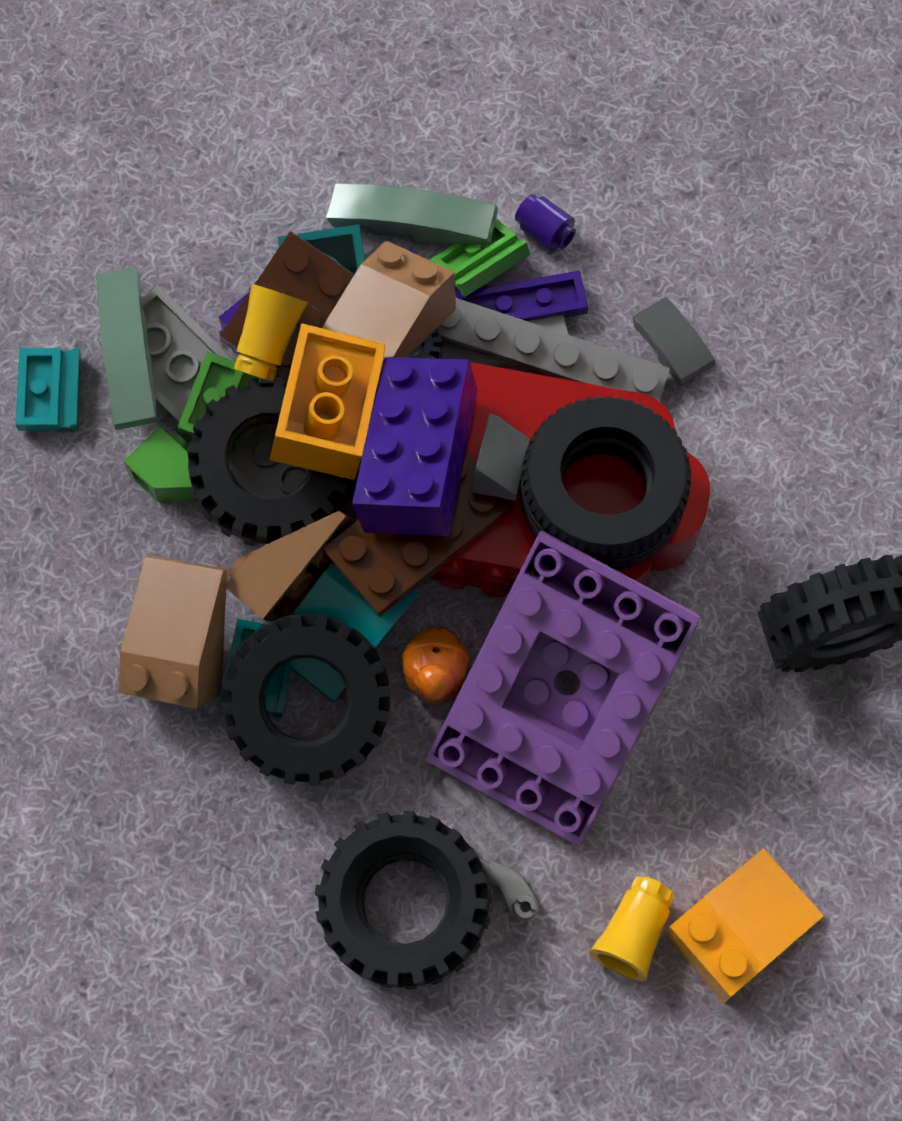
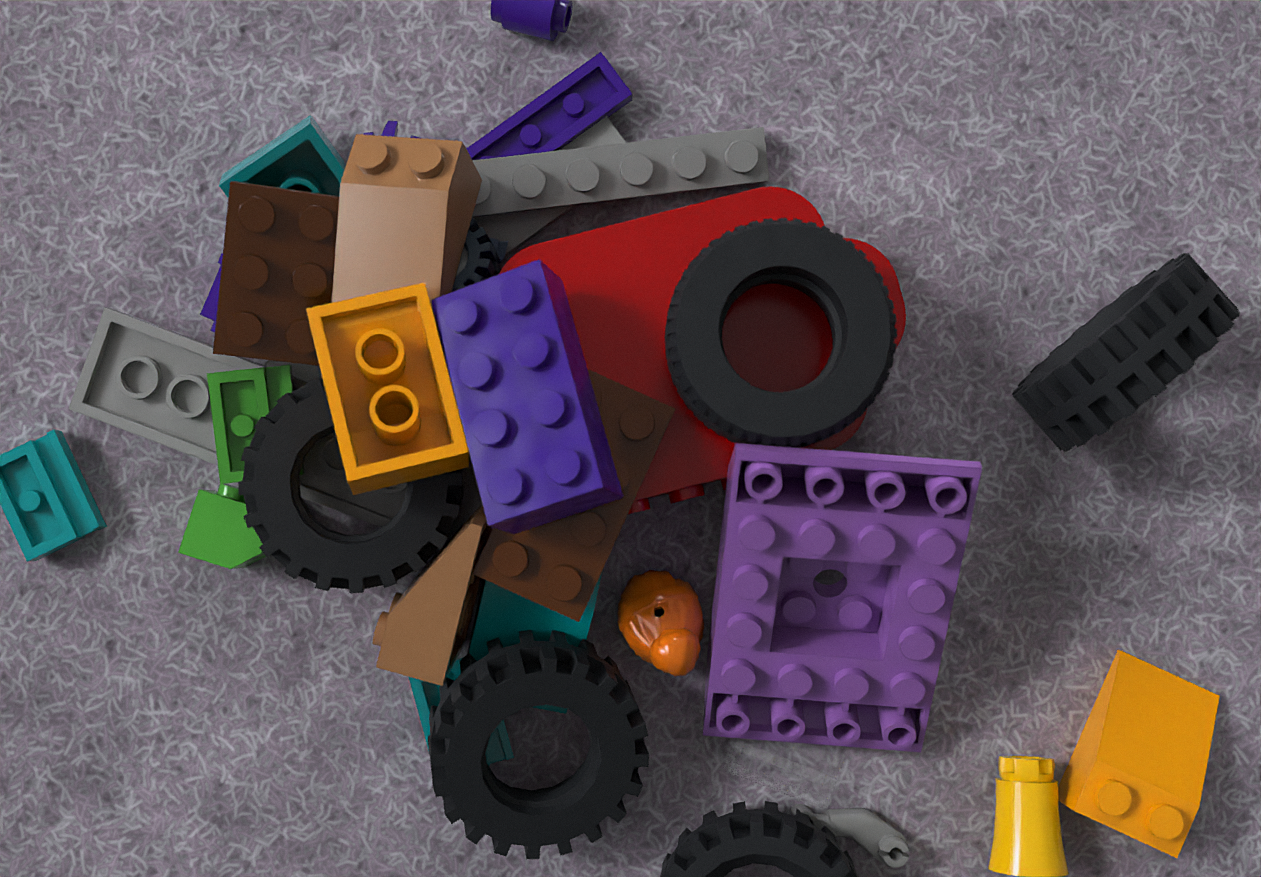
camera: 25 degrees left, 15 degrees up
sand green slope [96,267,157,430] -> none
medium nougat slope [119,555,227,709] -> none
yellow plant [234,284,308,381] -> none
sand green slope [326,183,498,244] -> none
bright green plate [430,219,531,298] -> none
dark grey slope [472,413,529,501] -> none
dark grey slope [632,297,716,385] -> none

